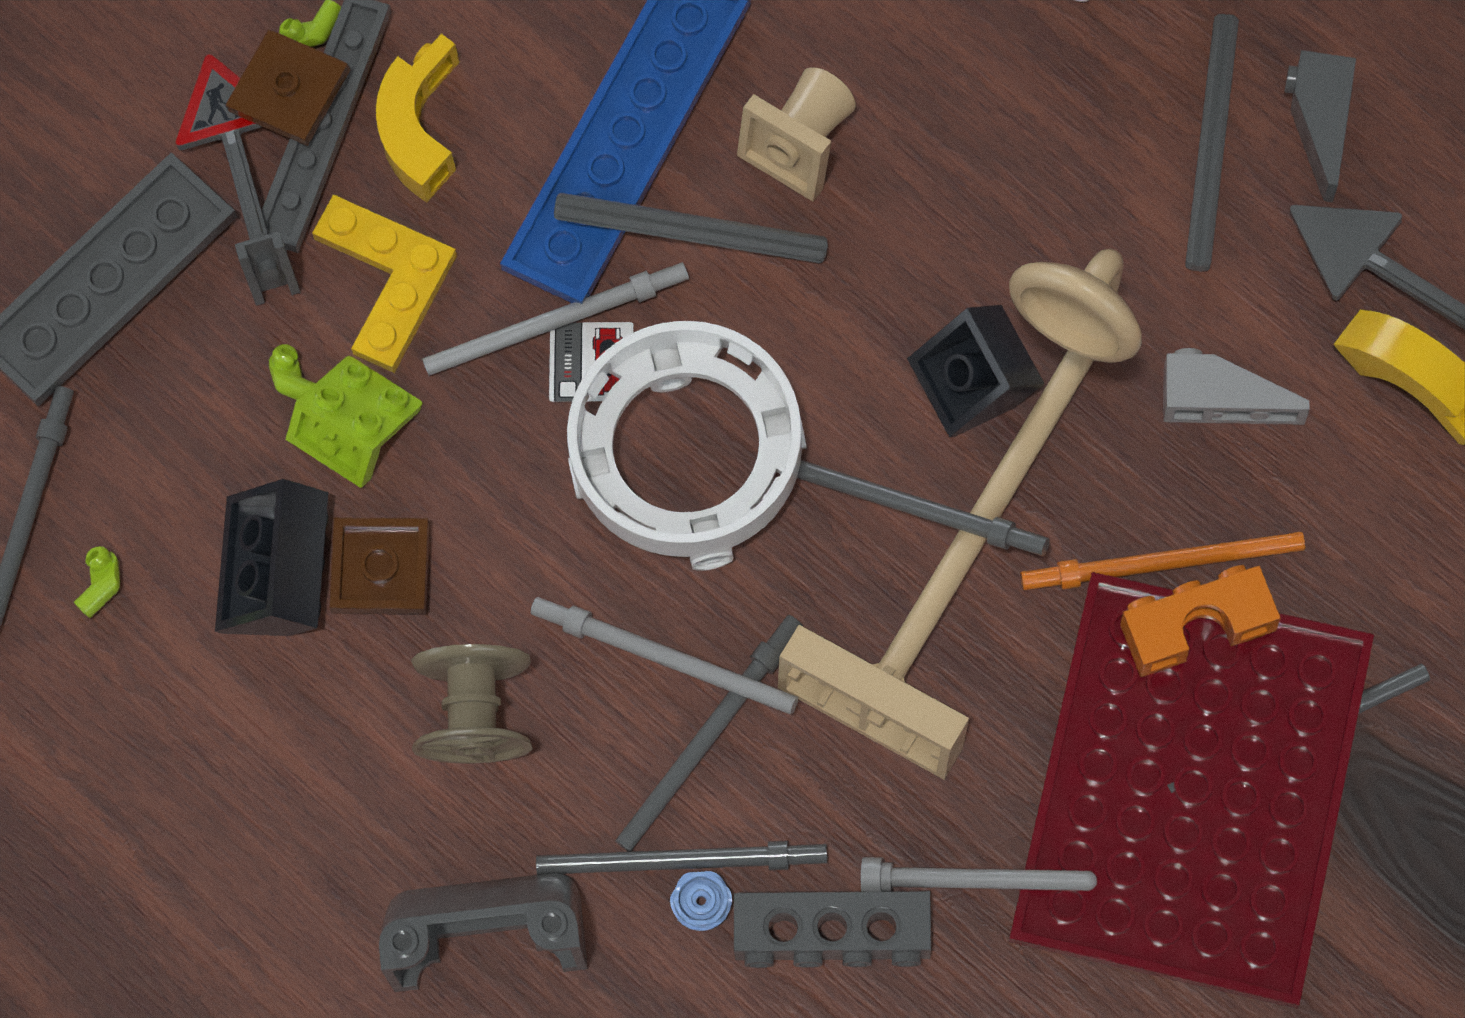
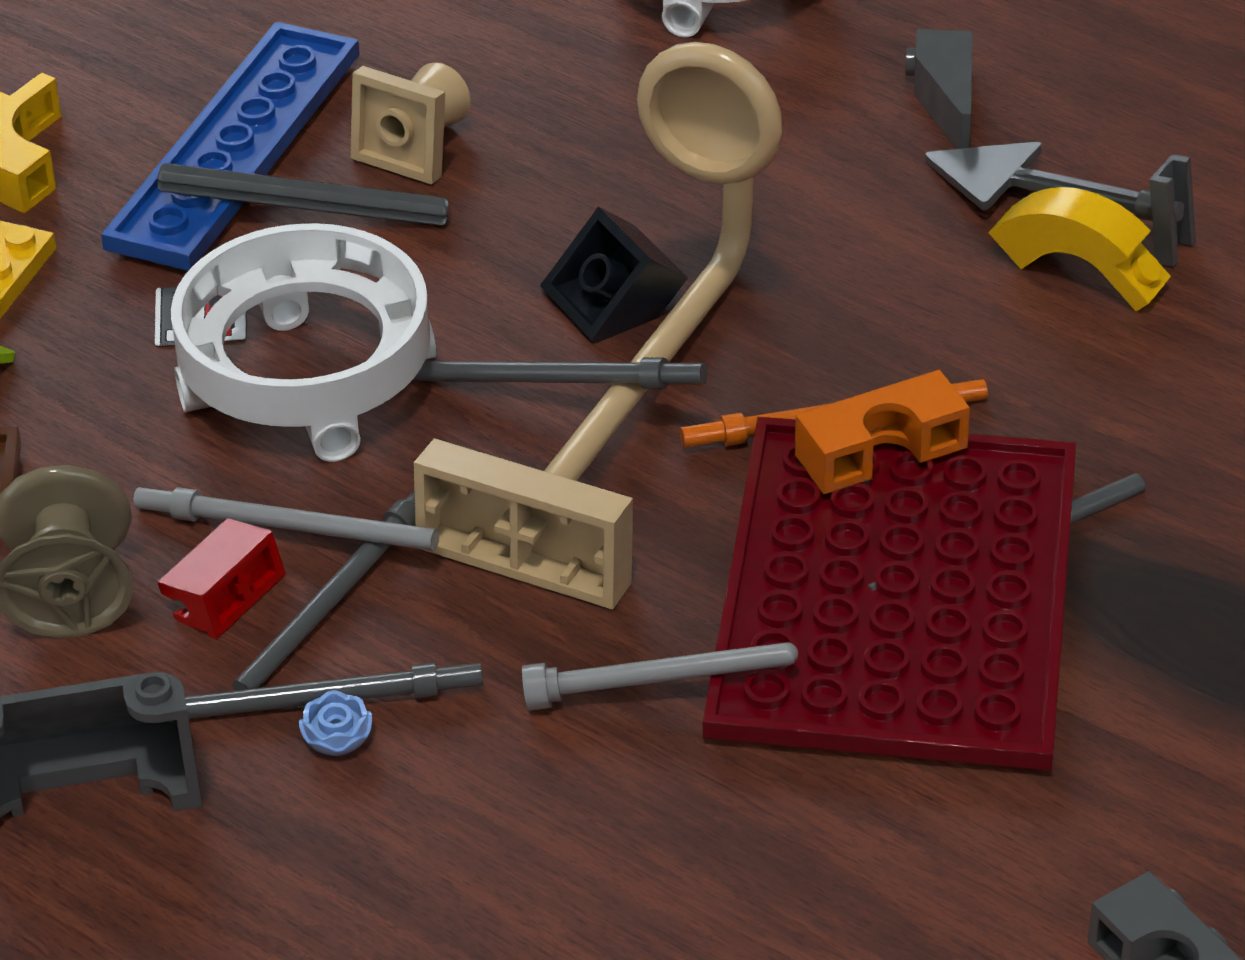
camera: 10 degrees left, 30 degrees down
light grey bar [422,262,689,376] -> none
dark grey brick [734,891,931,968] -> none
light grey slope [1163,348,1310,425] -> none
dark grey axle [1185,14,1239,272] -> none
none -> red hinge [157,518,286,639]

